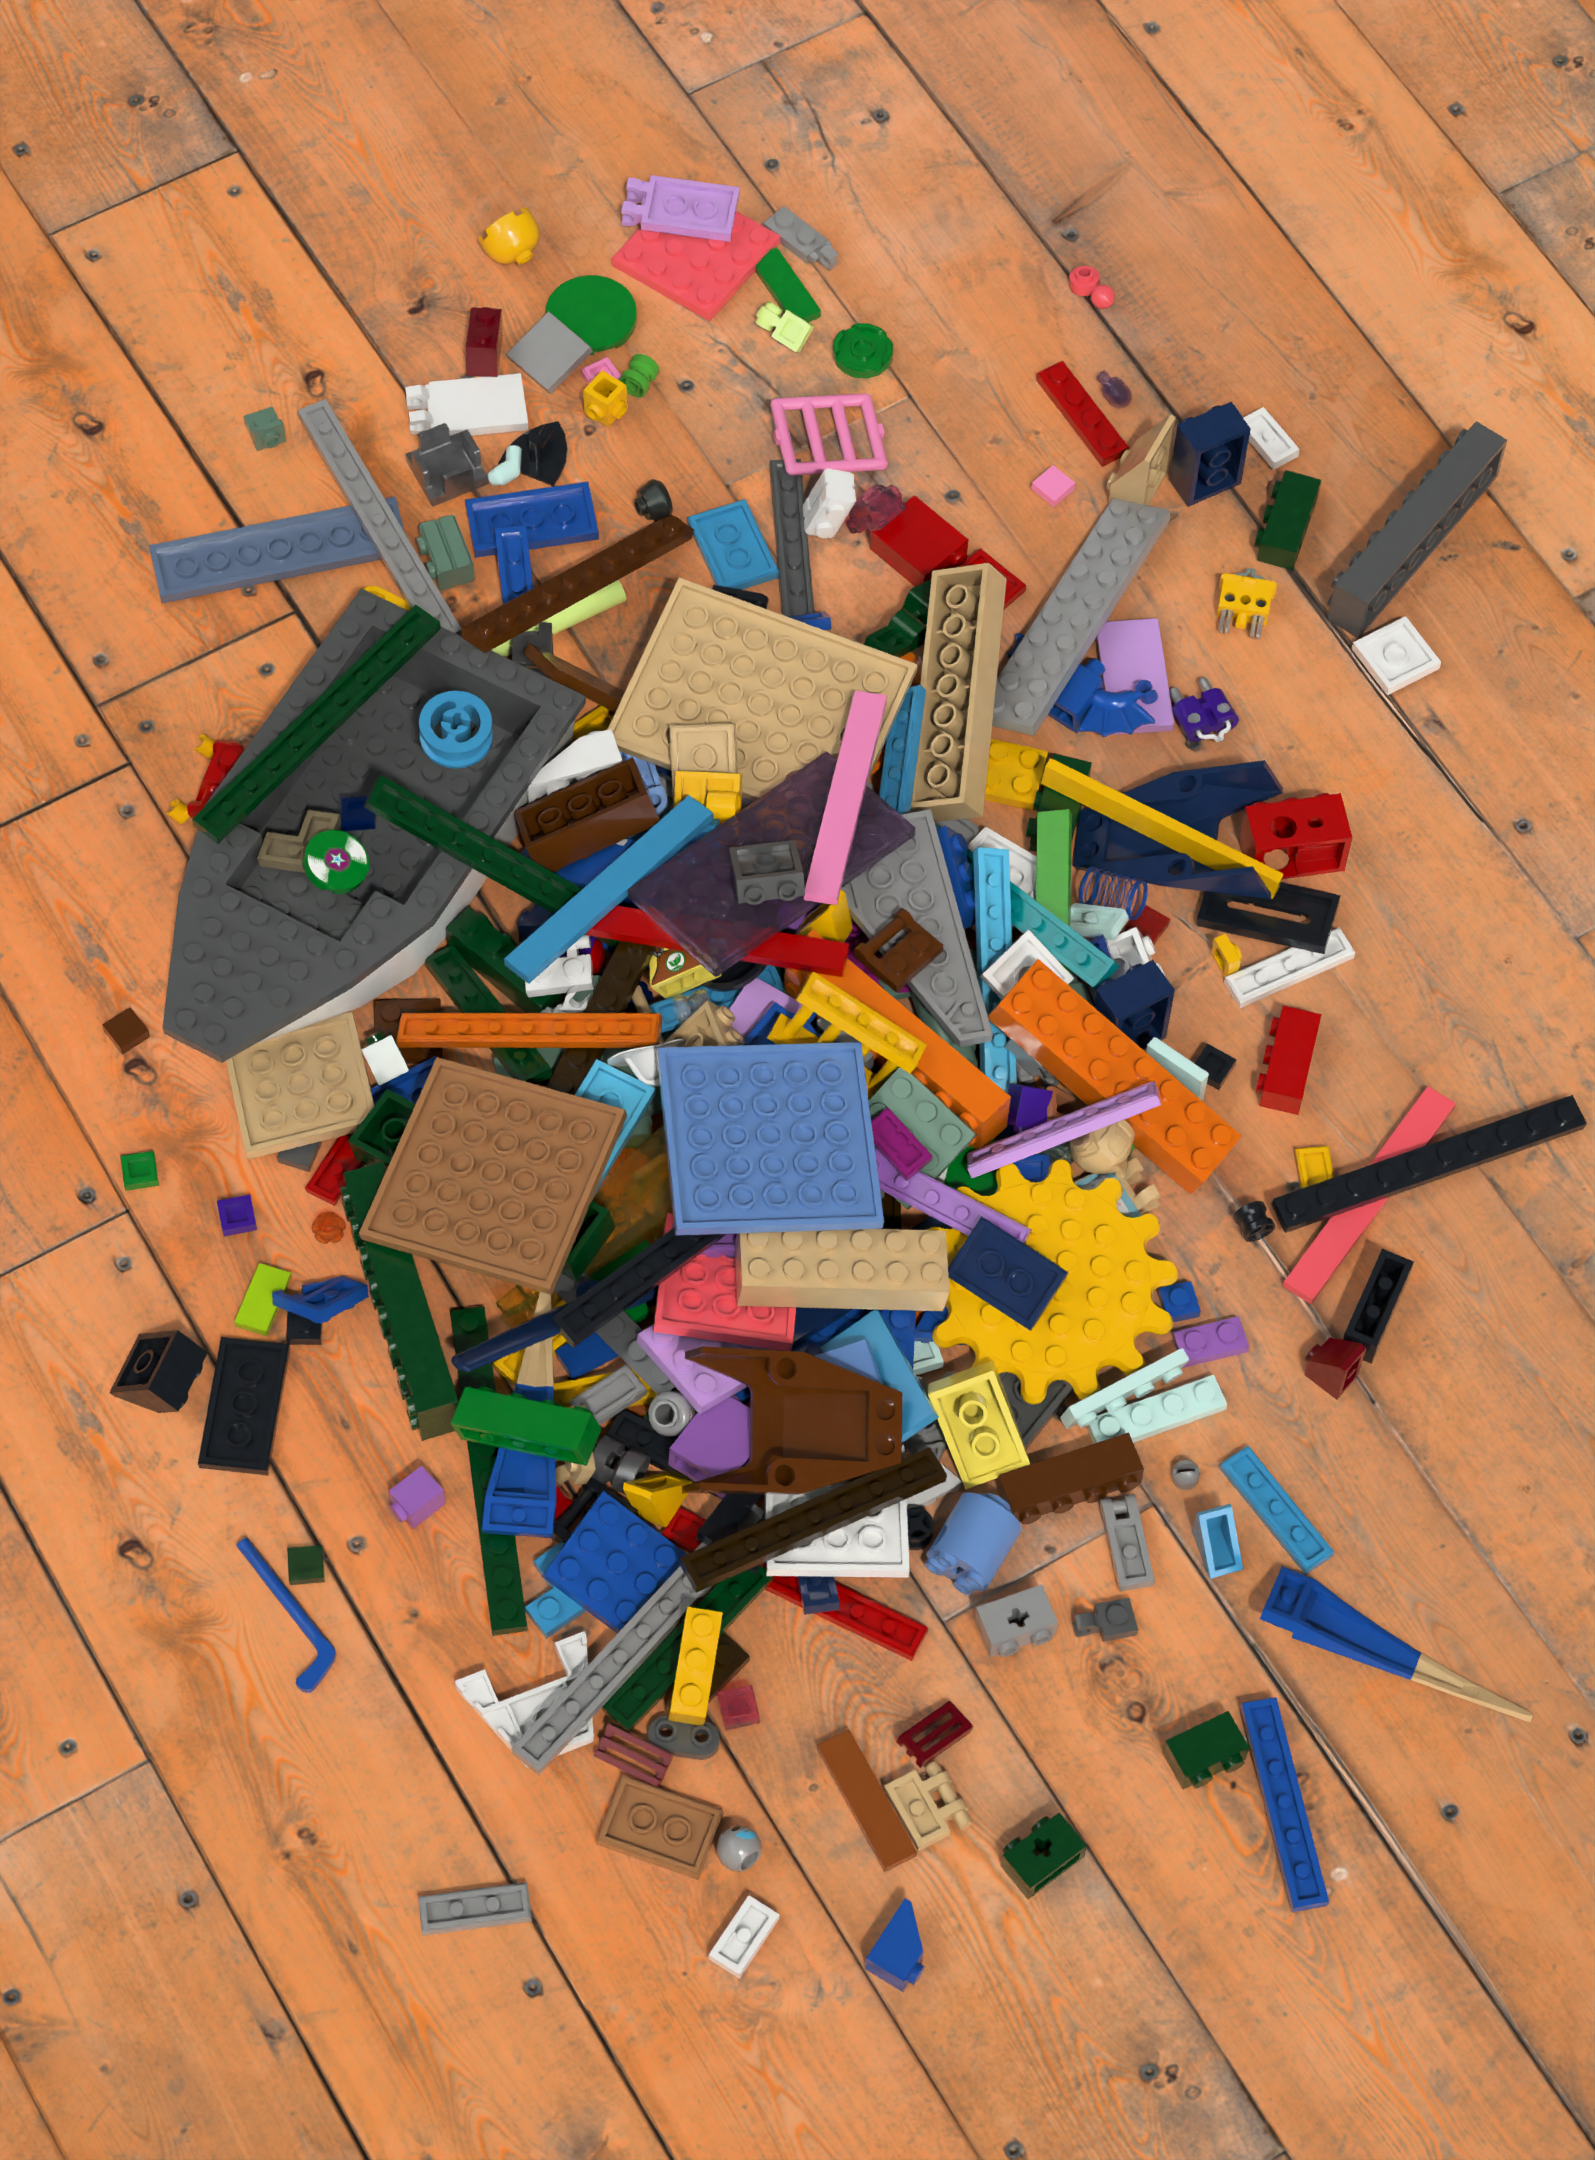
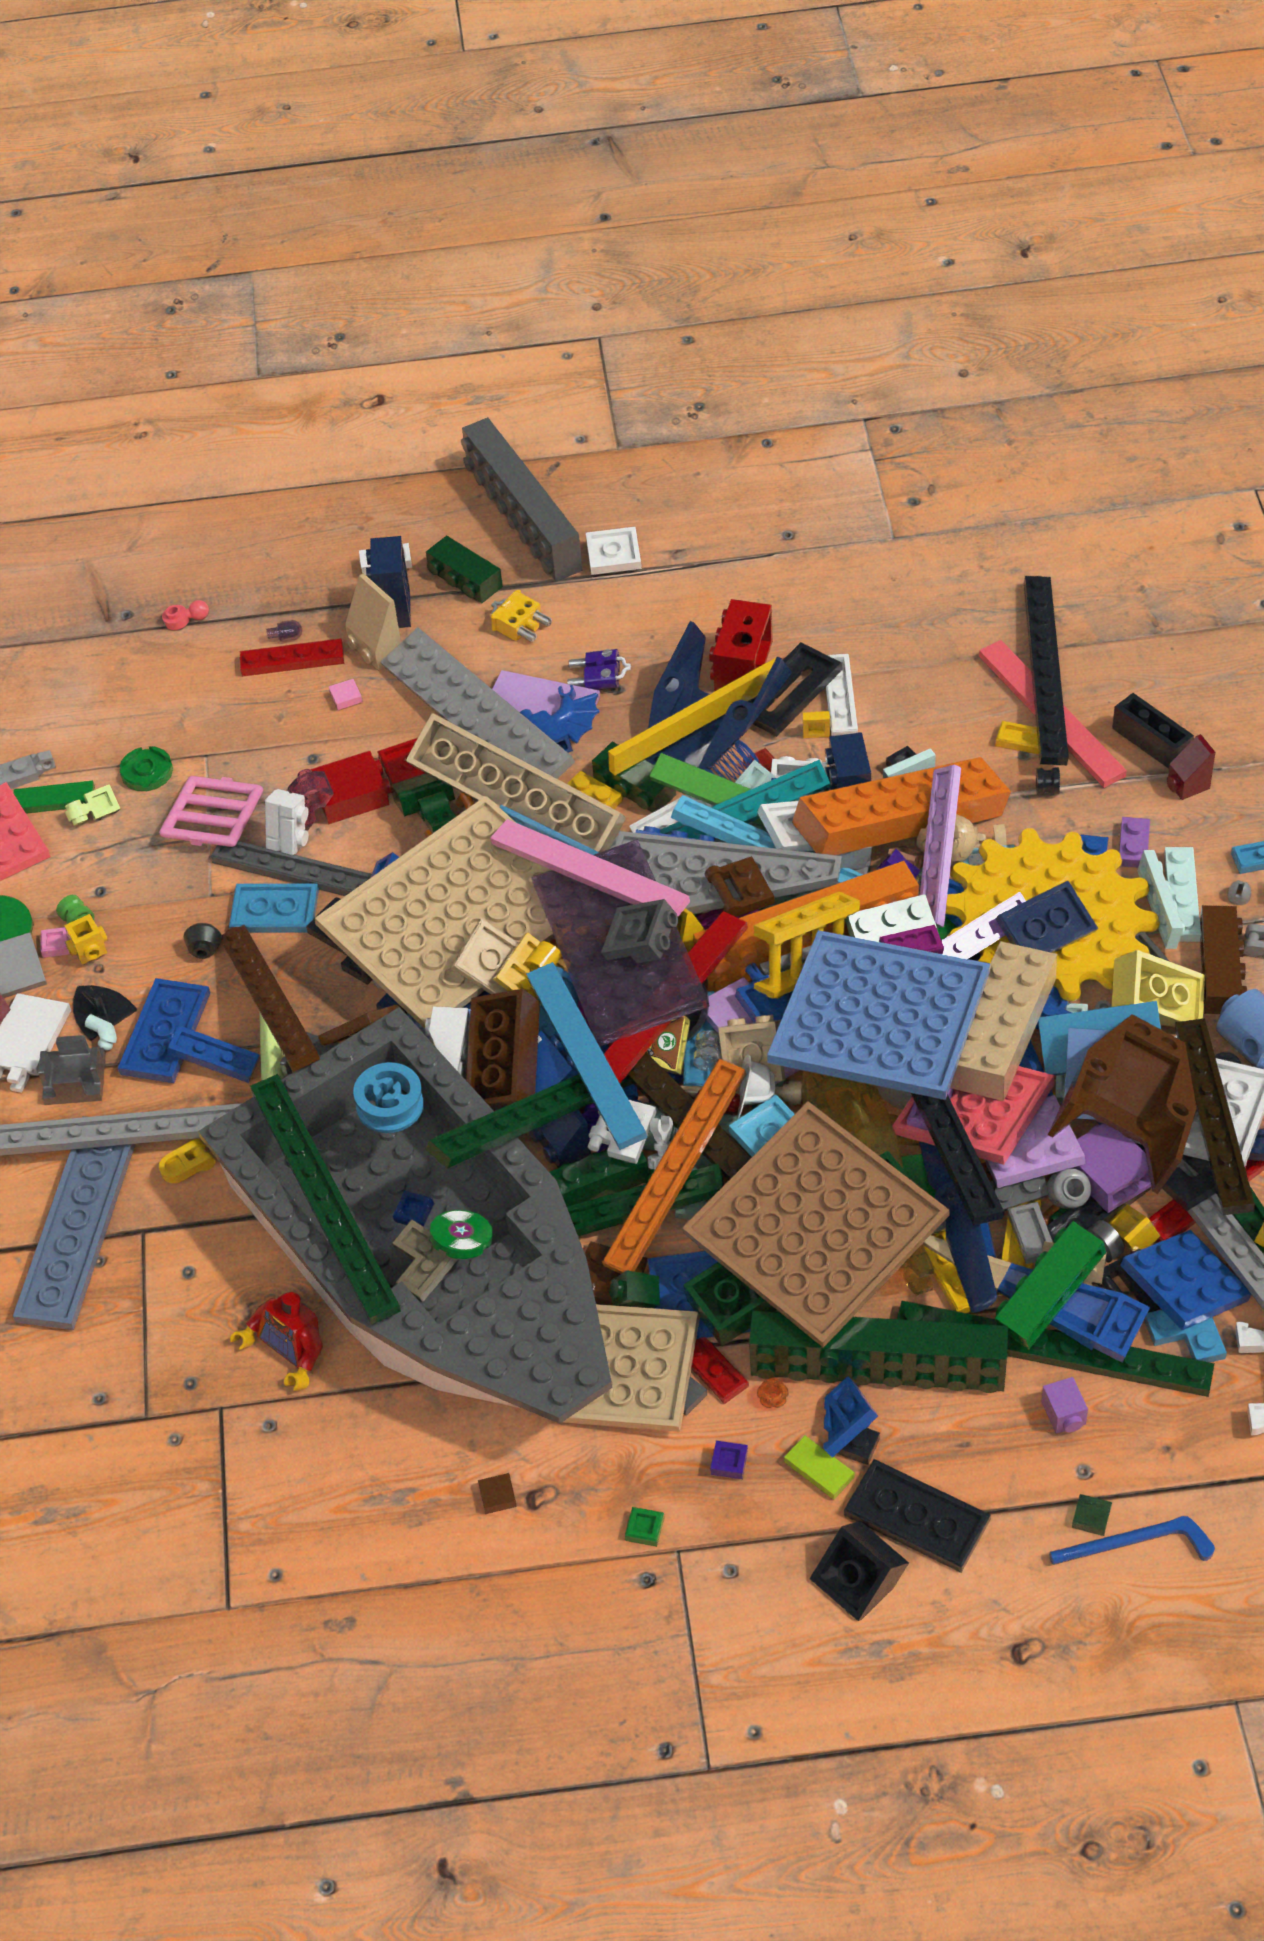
camera: 60 degrees left, 10 degrees down
sand green brick [415,515,475,591] -> none
red brick [1256,1005,1322,1115] -> none

